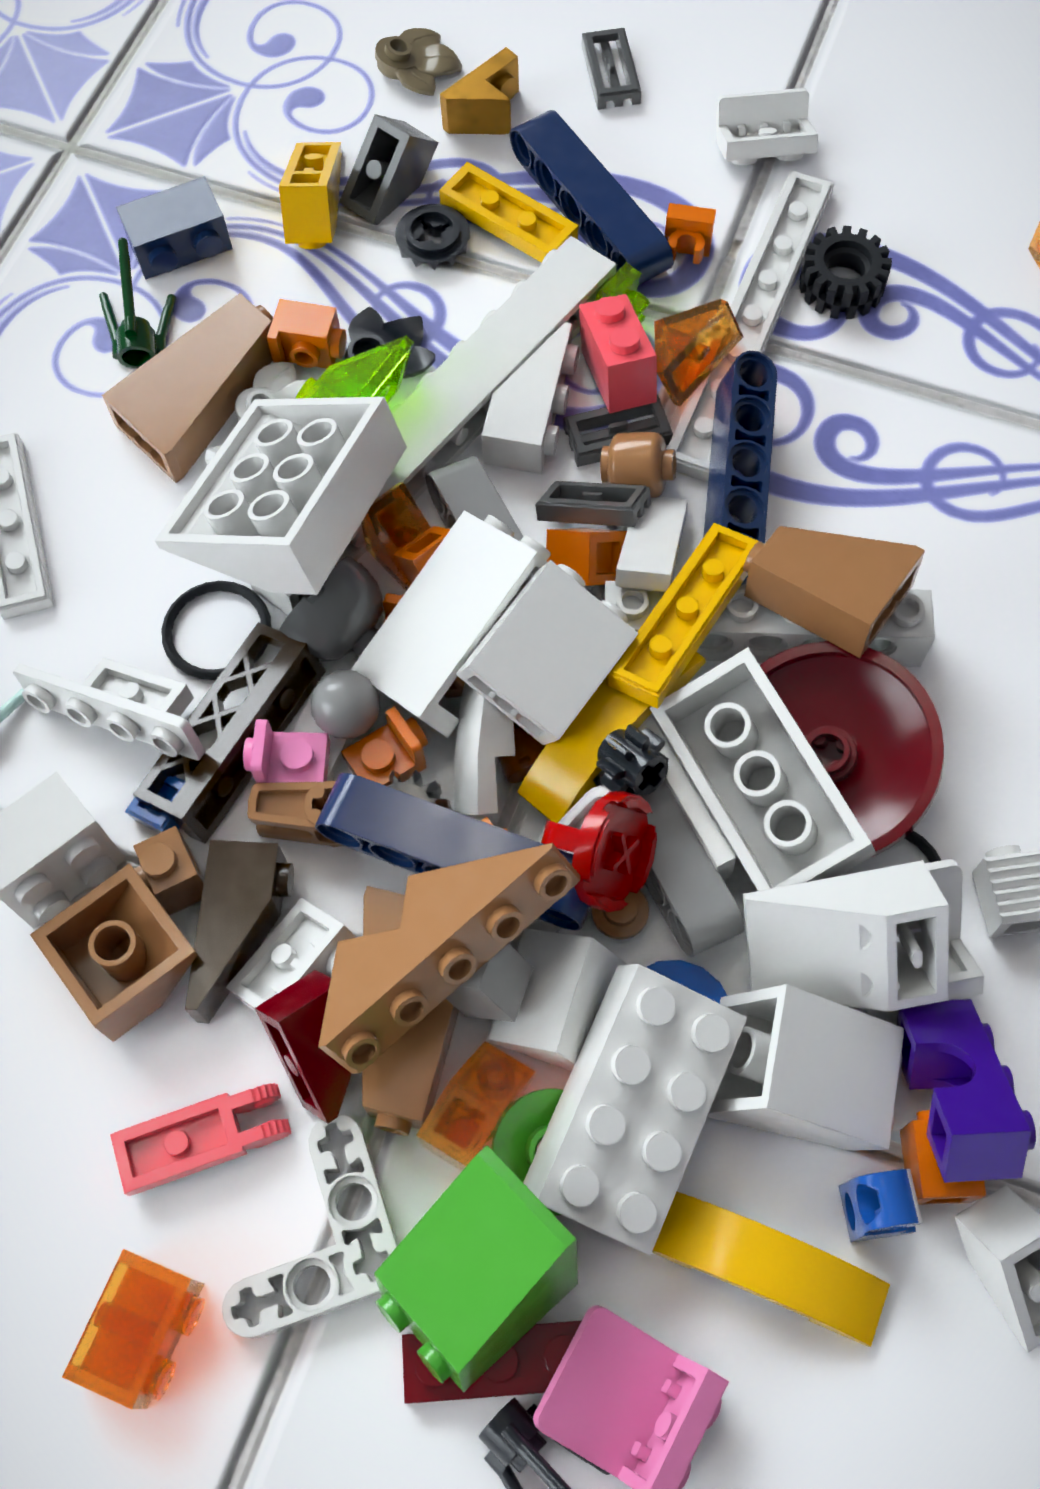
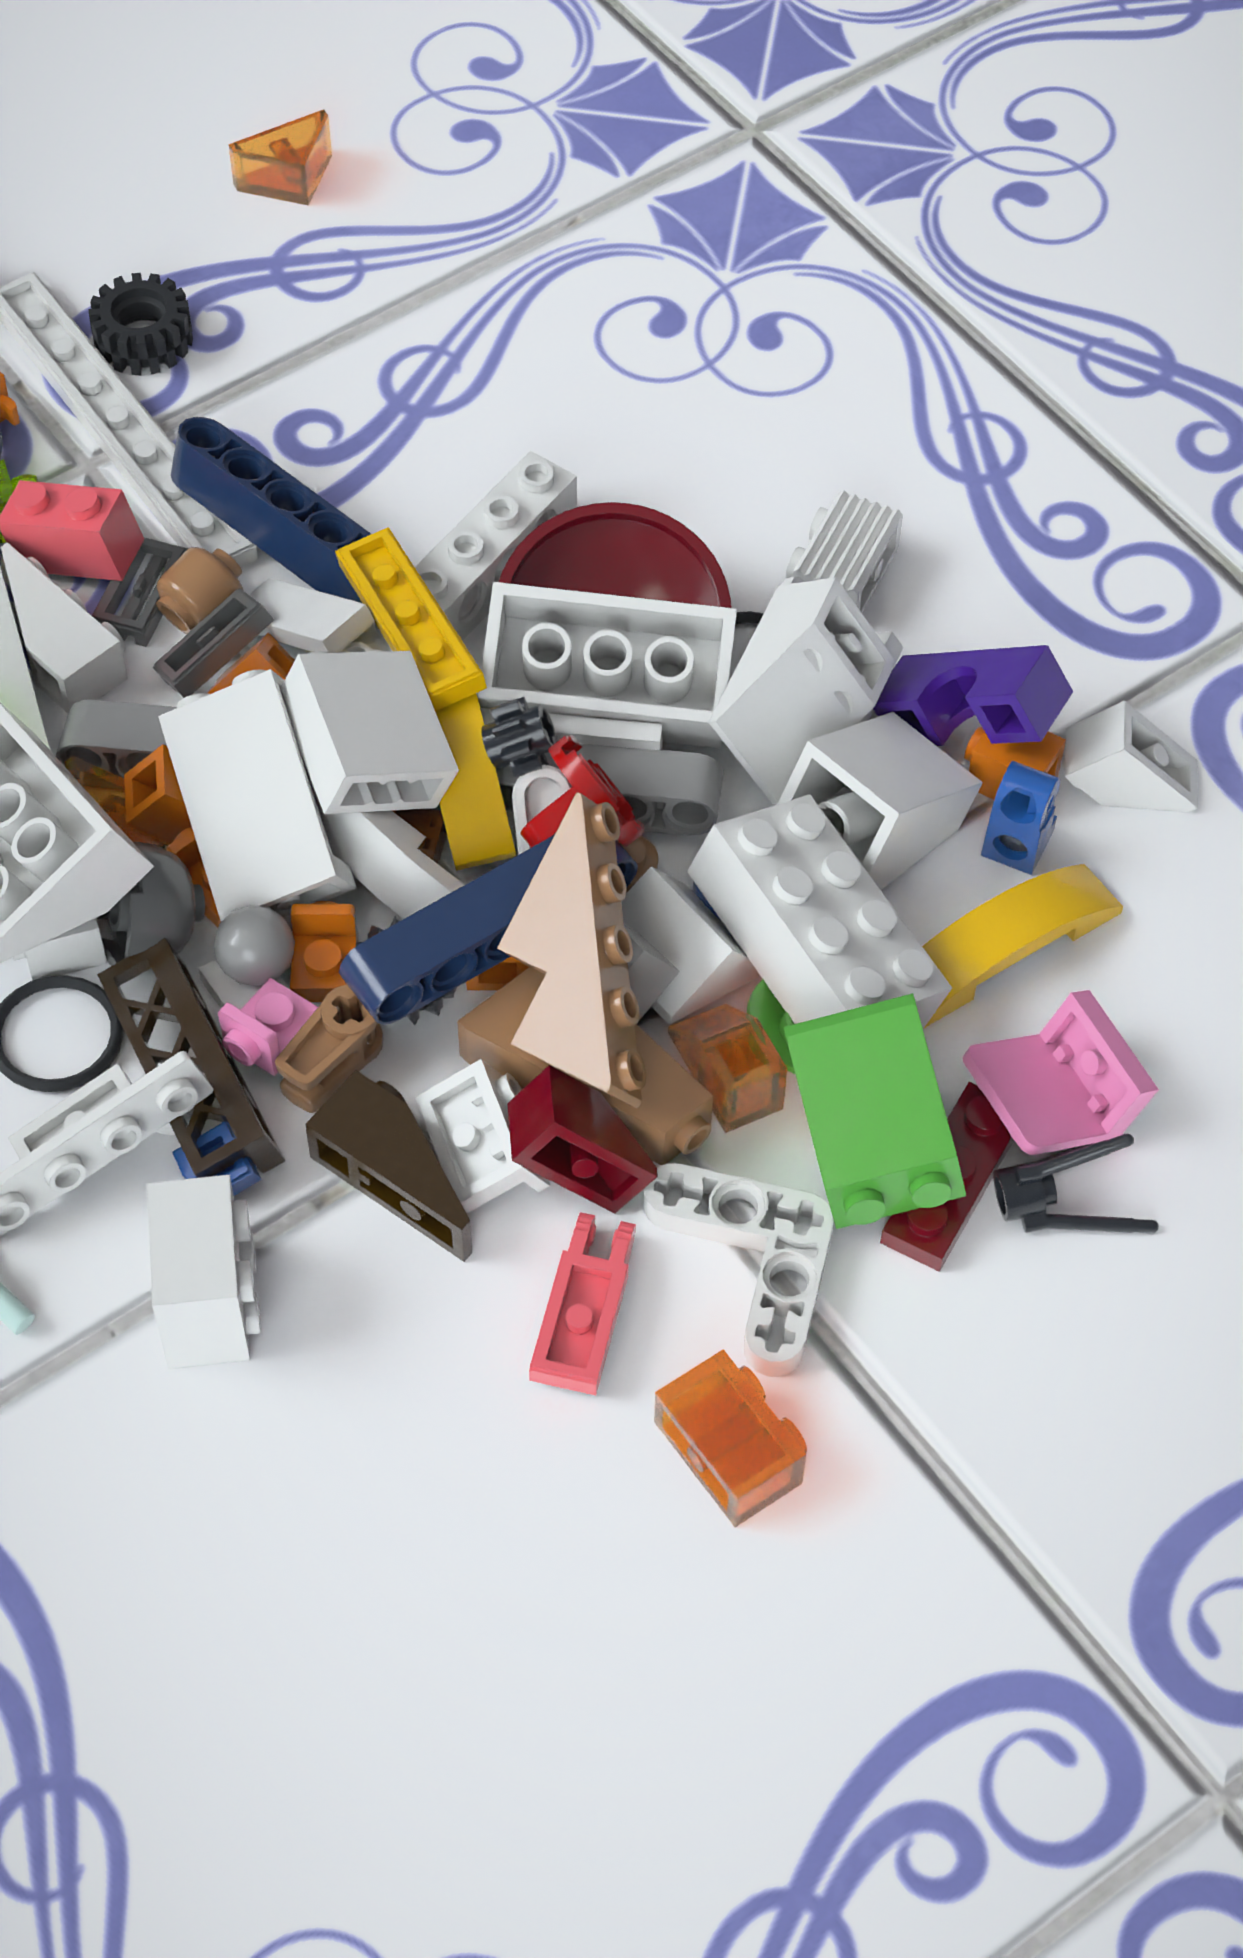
camera: 60 degrees left, 10 degrees down
medium nougat slope [30,863,198,1042] -> none
medium nougat brick [133,826,204,916] -> none
clear orange slope [654,299,744,407] -> none
medium nougat slope [743,526,925,658] -> none

